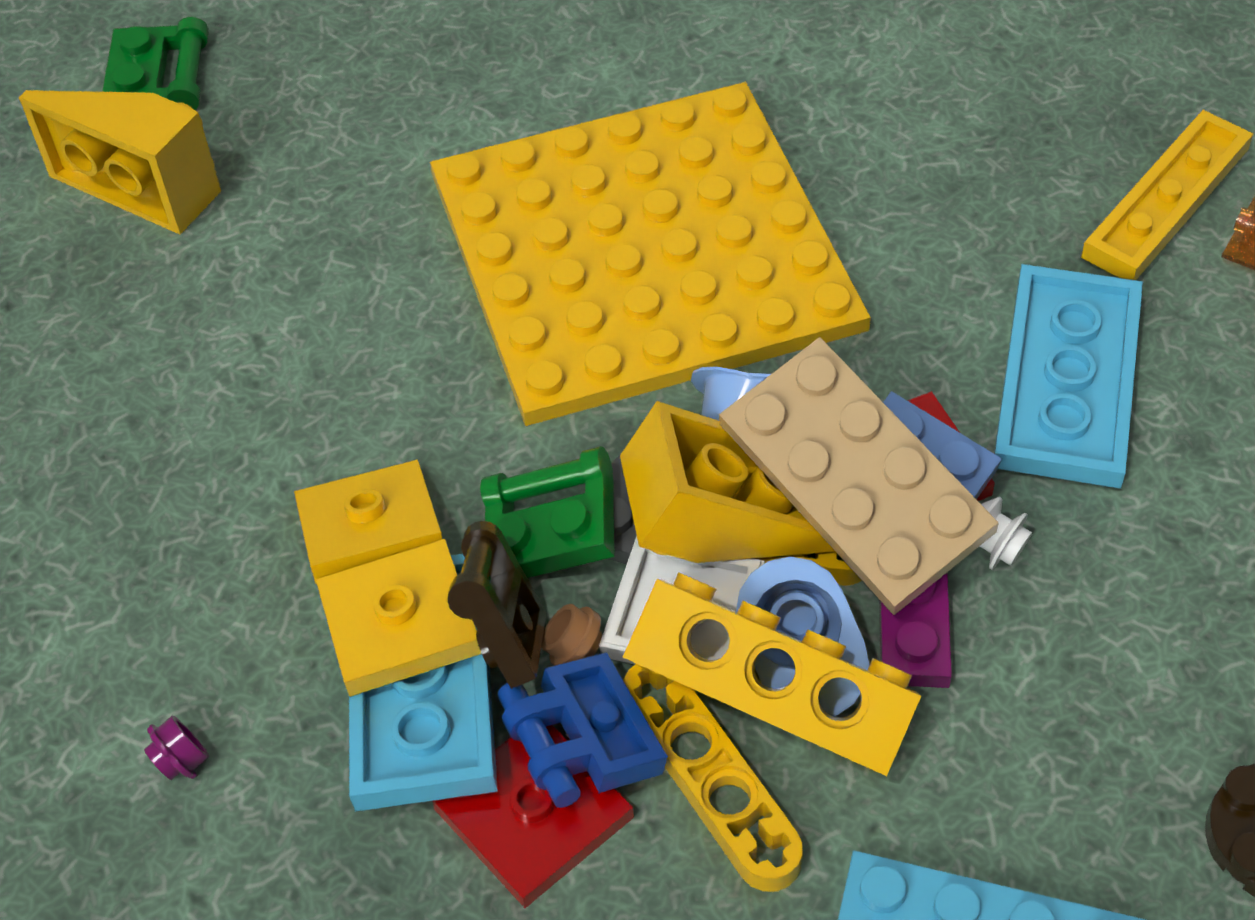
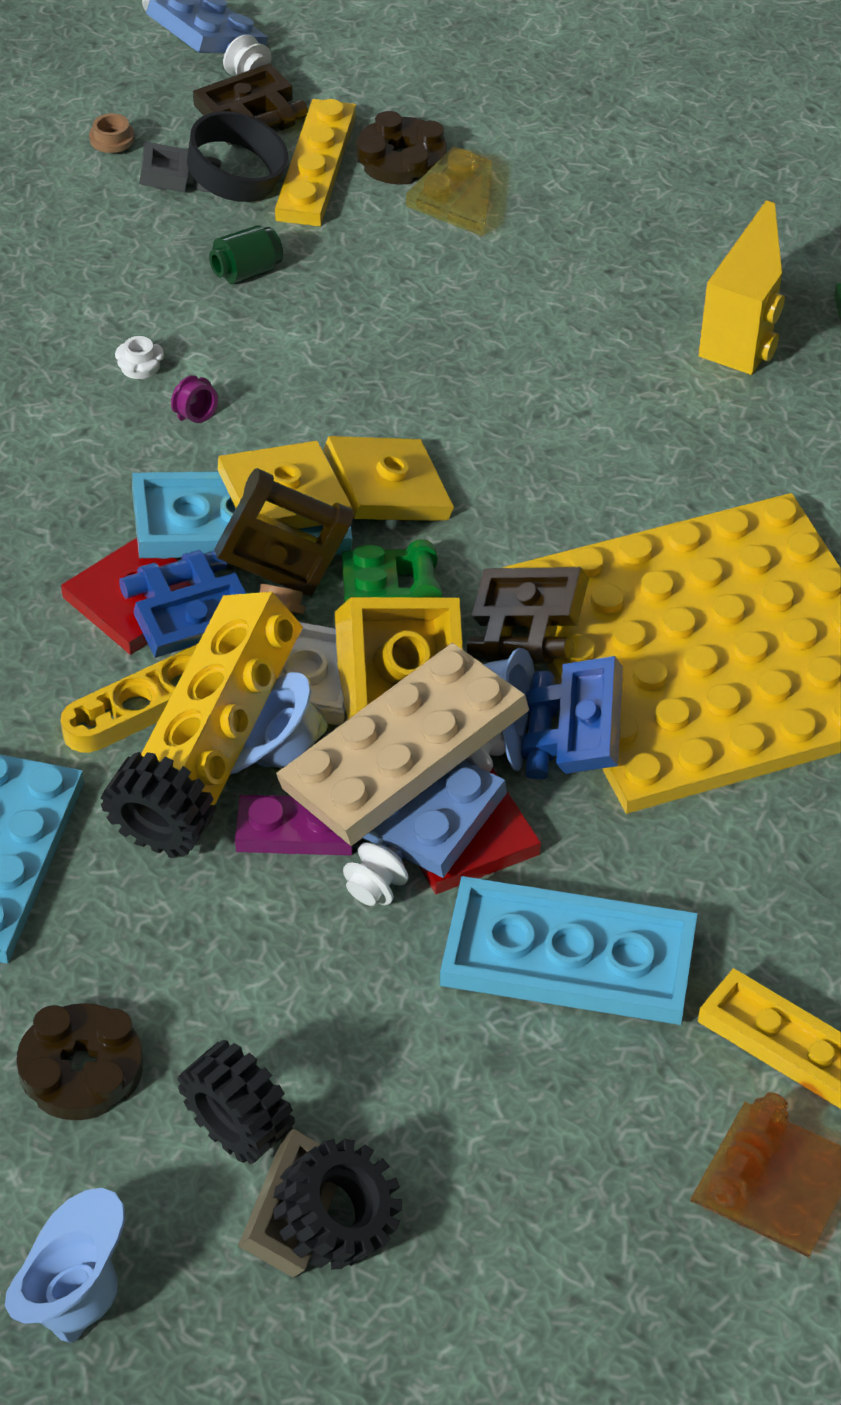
camera: 85 degrees right, 5 degrees down
none -> black tyre [100,752,216,858]
none -> white plate [115,336,164,379]
none -> dark brown plate [467,567,589,664]
none -> blue plate [521,656,623,779]

